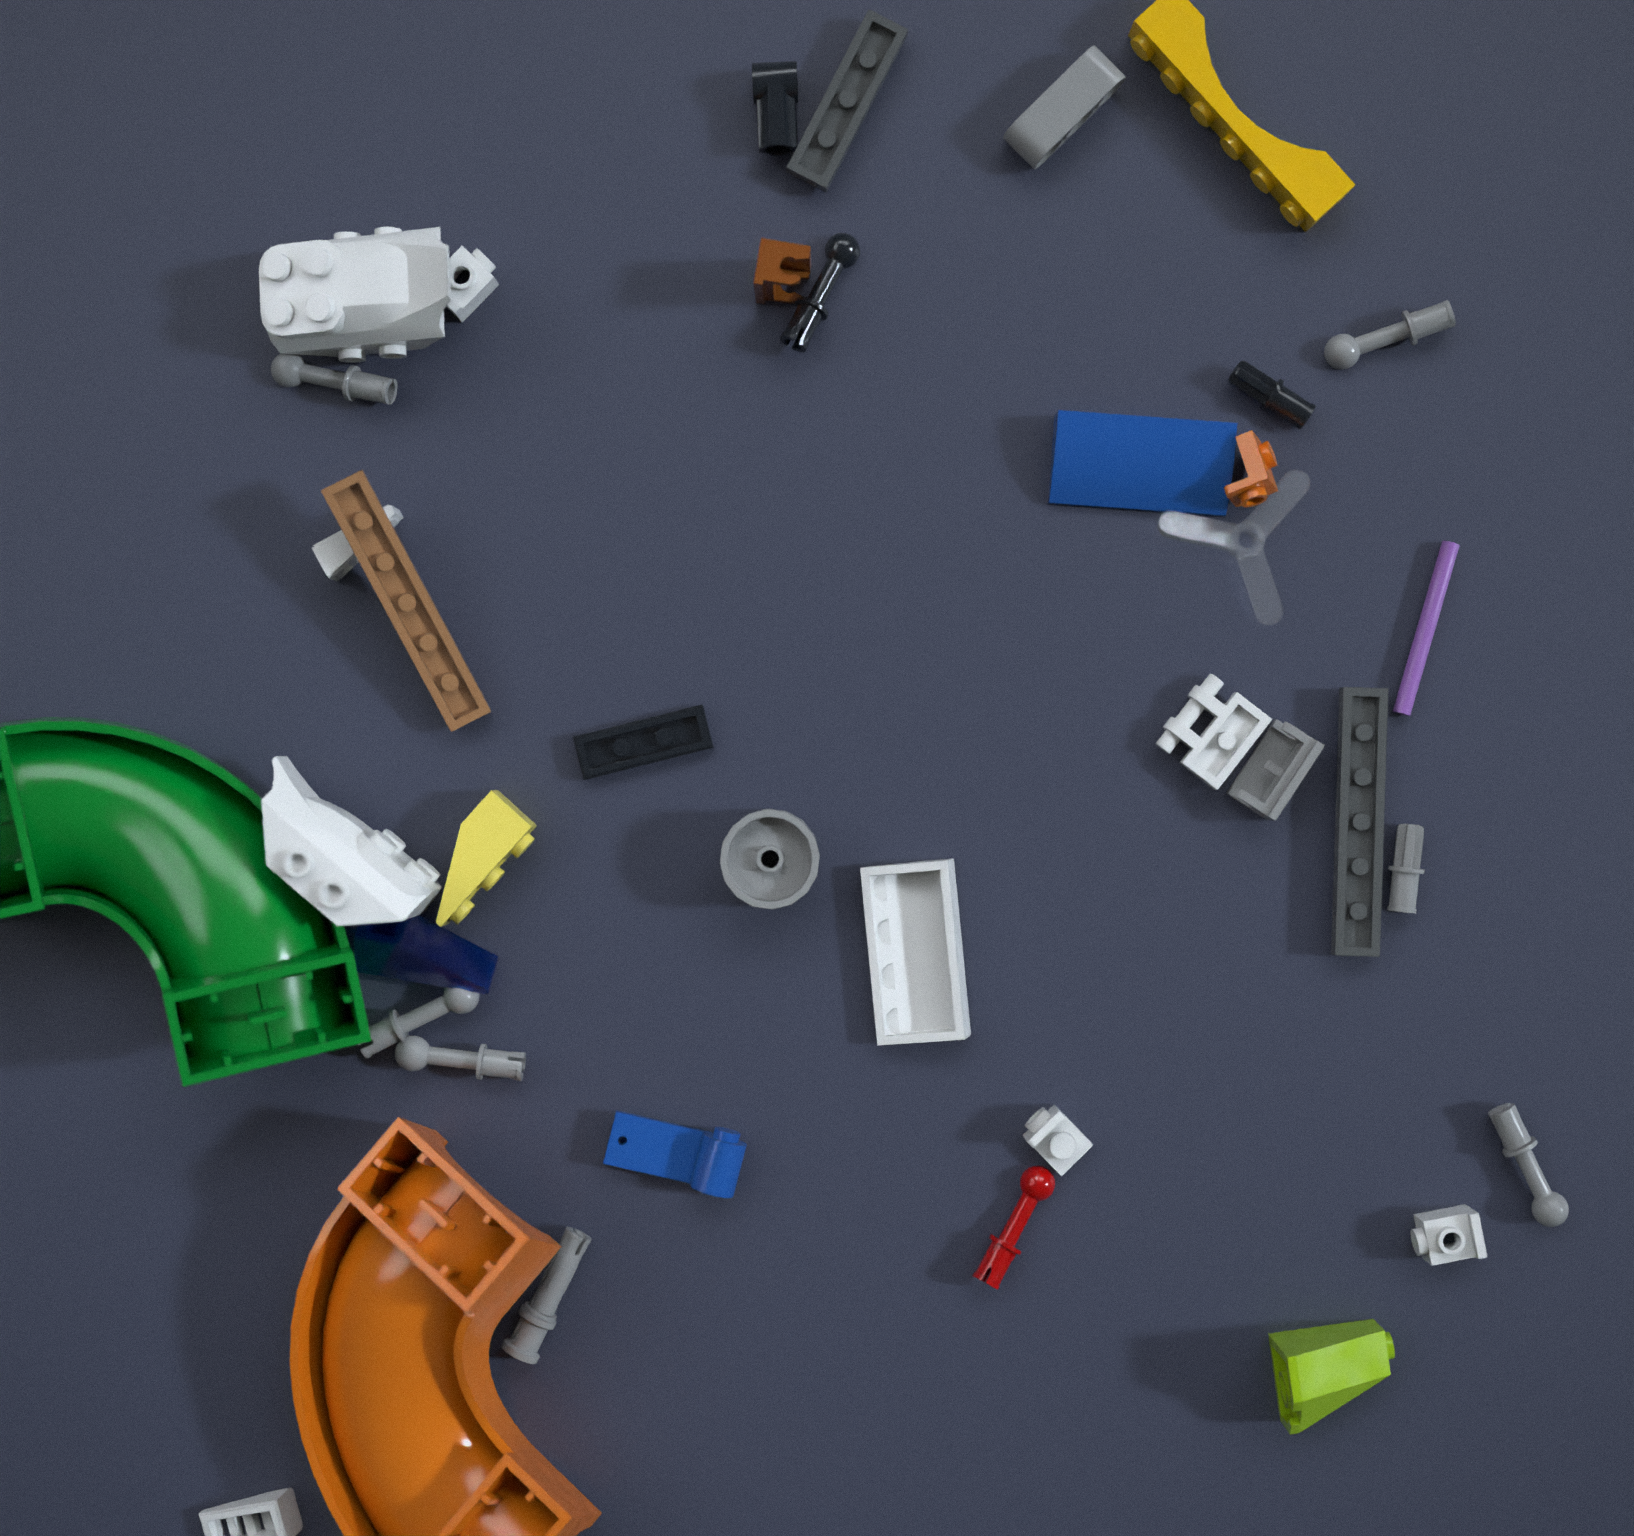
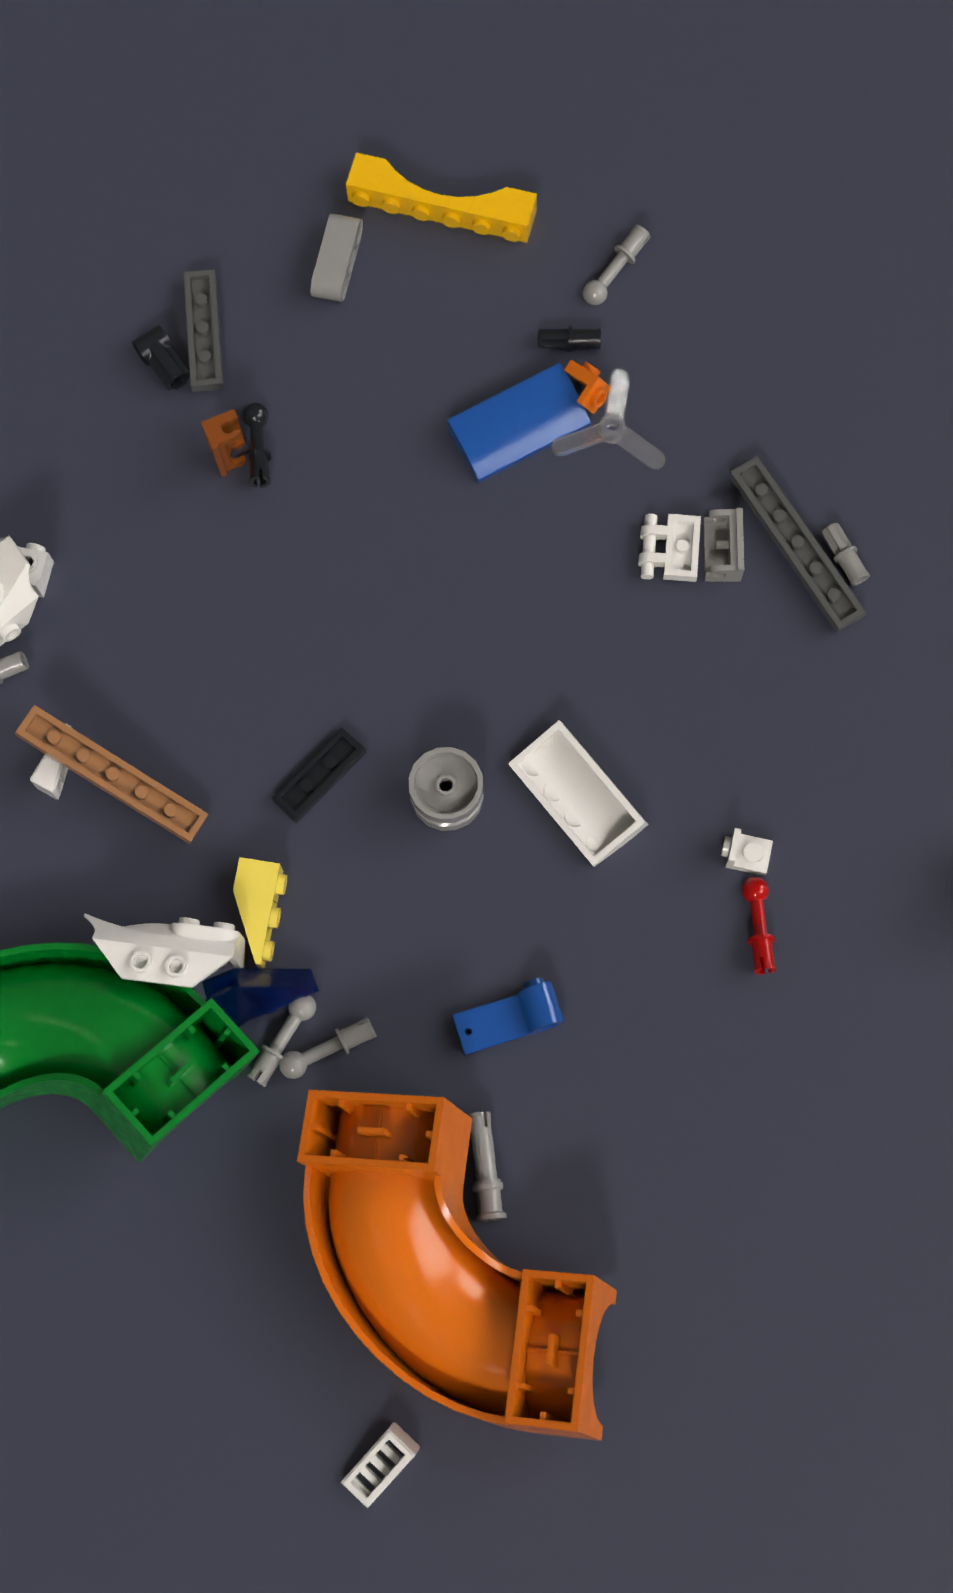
camera: 25 degrees left, 15 degrees down
medium lavender bar [1392,541,1460,716] -> none

